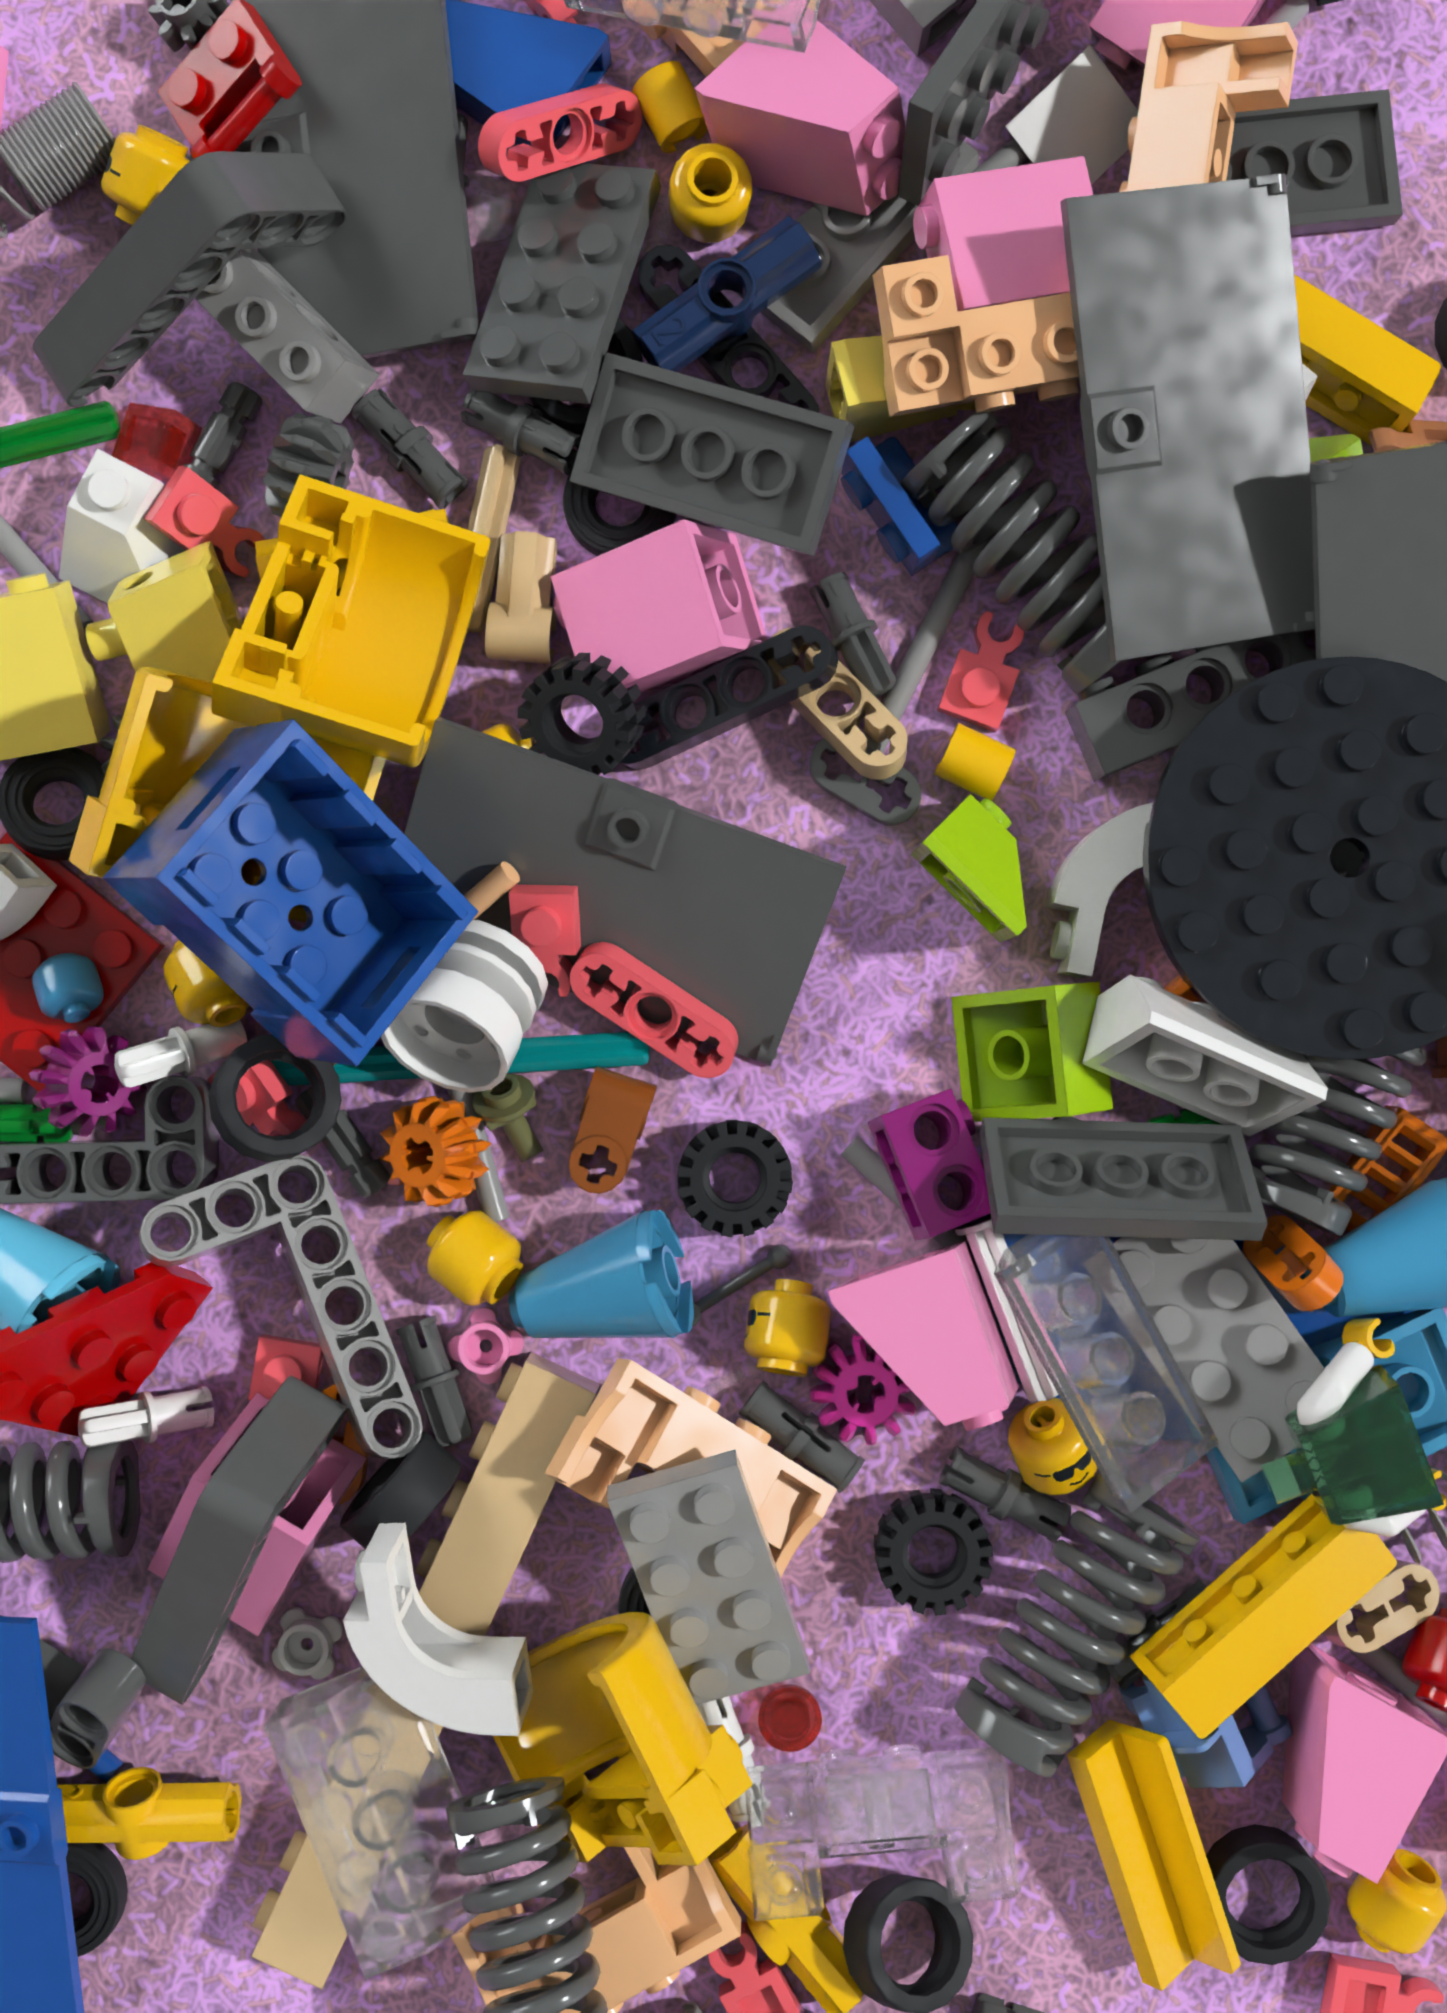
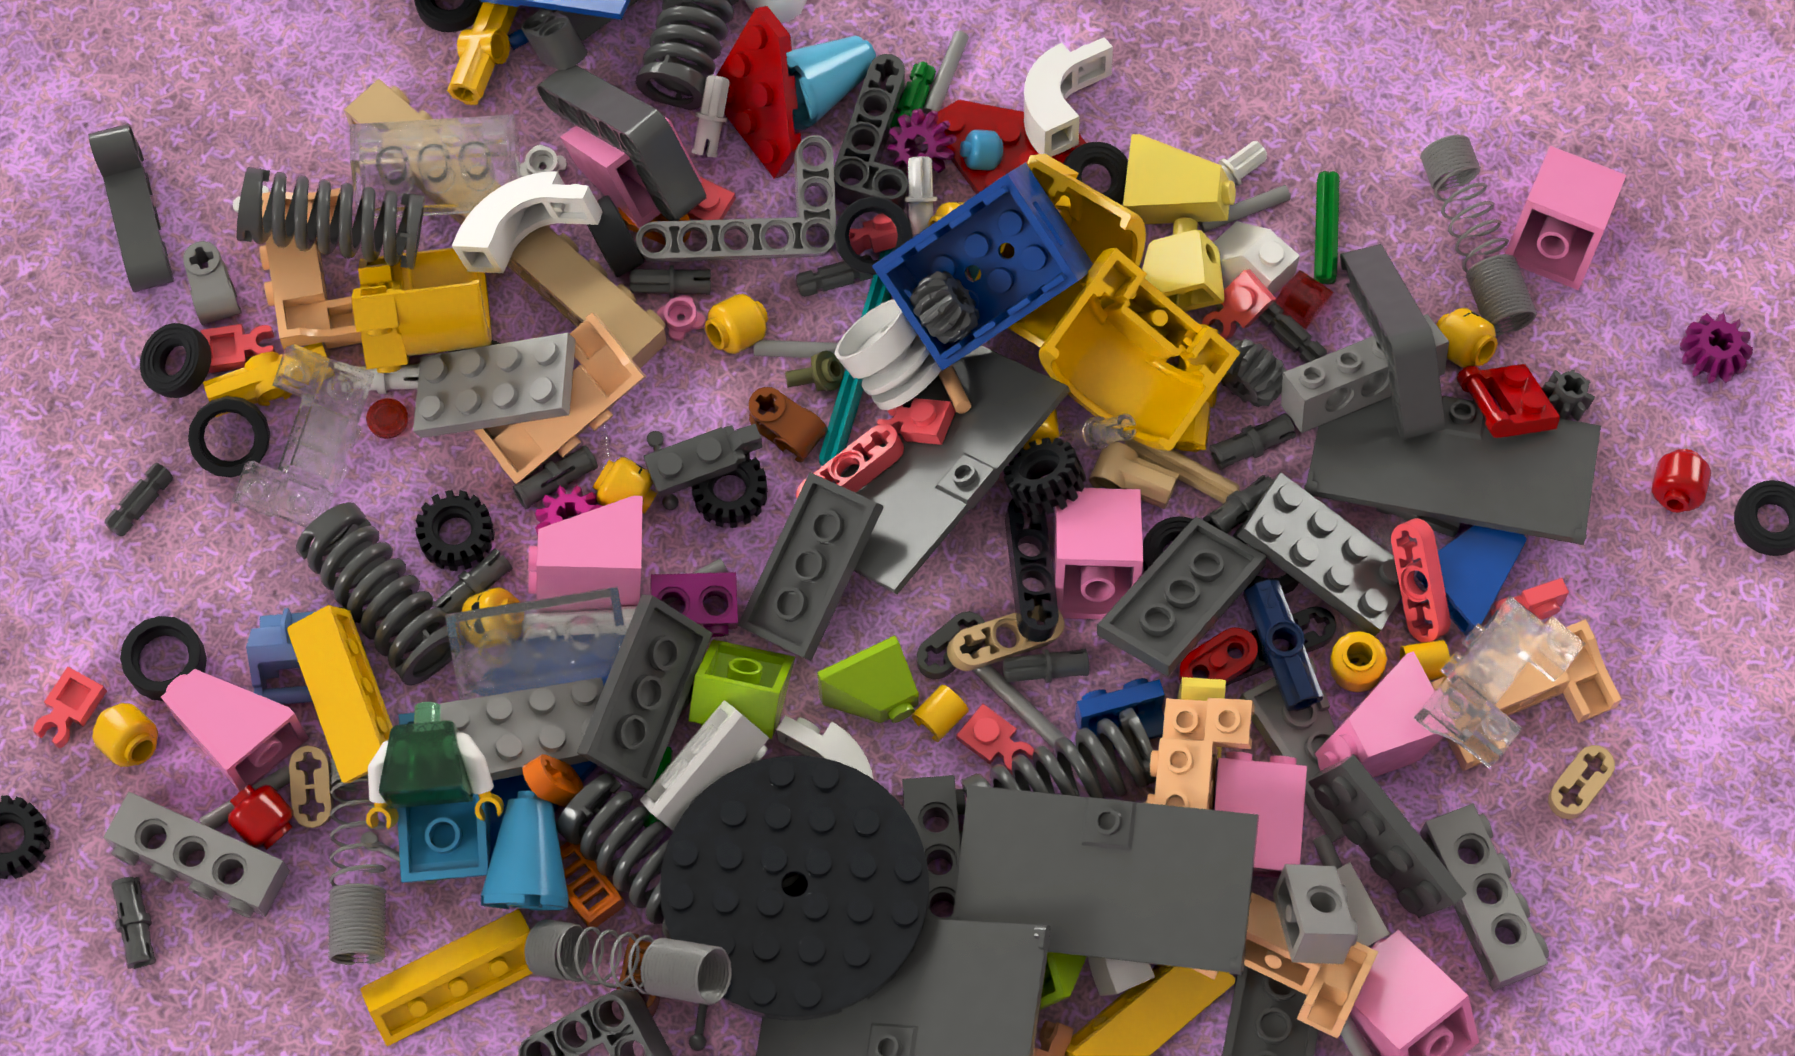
camera: 110 degrees right, 20 degrees down
orange gear [378,1096,492,1207] -> none
dark azure cone [508,1209,694,1338] -> none
yellow panel [1067,1719,1241,1991] -> none
none -> dark grey hinge [643,424,763,497]
none -> dark grey plate [737,472,884,661]
none -> dark grey gear [910,271,980,344]
none -> clear pin [1059,413,1136,451]
none -> red plate [1178,627,1258,684]
none -> light grey brick [1273,864,1358,964]

